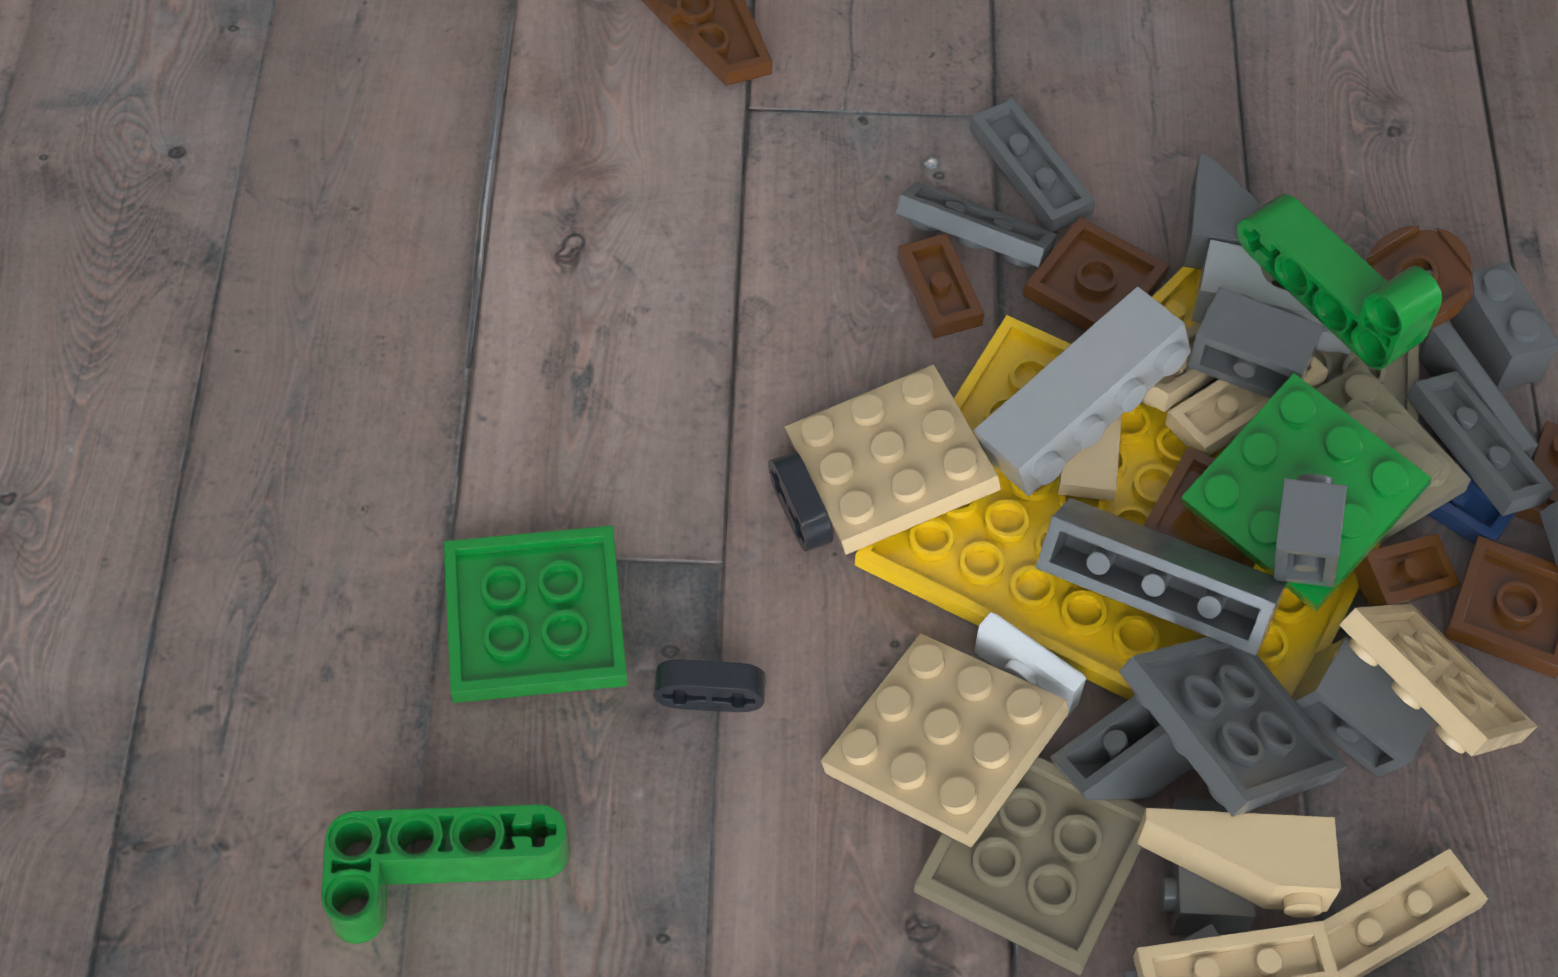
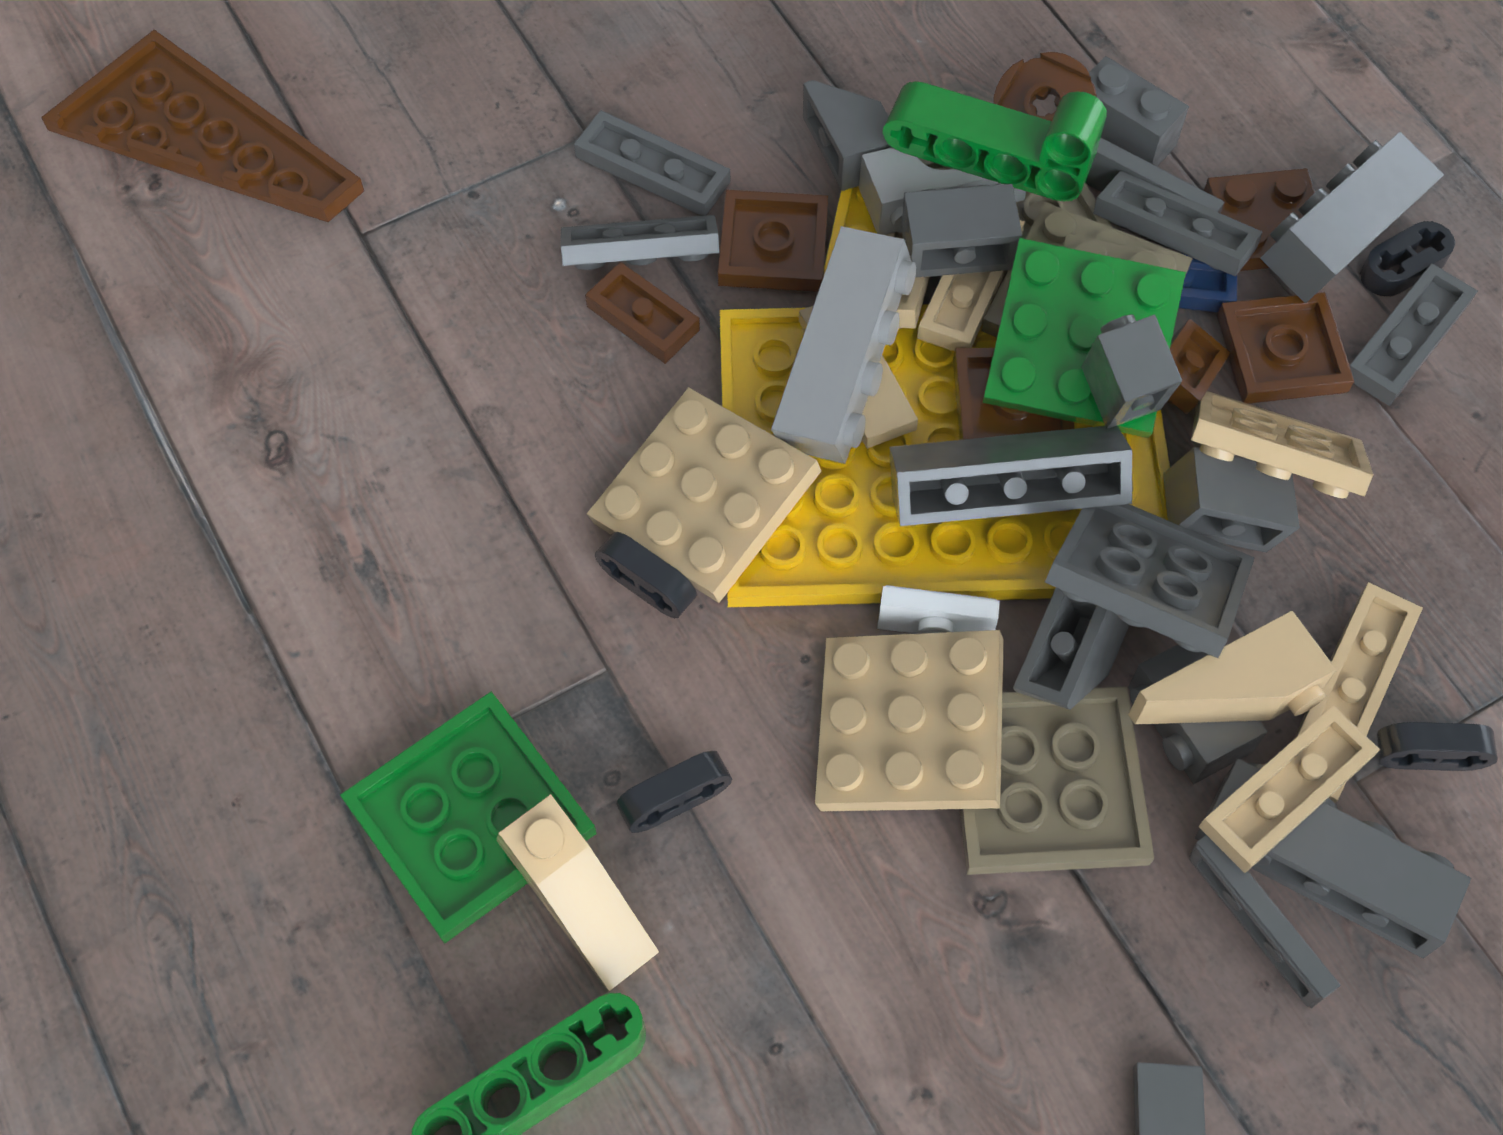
camera: 30 degrees left, 5 degrees up
none -> slope [496,794,659,992]

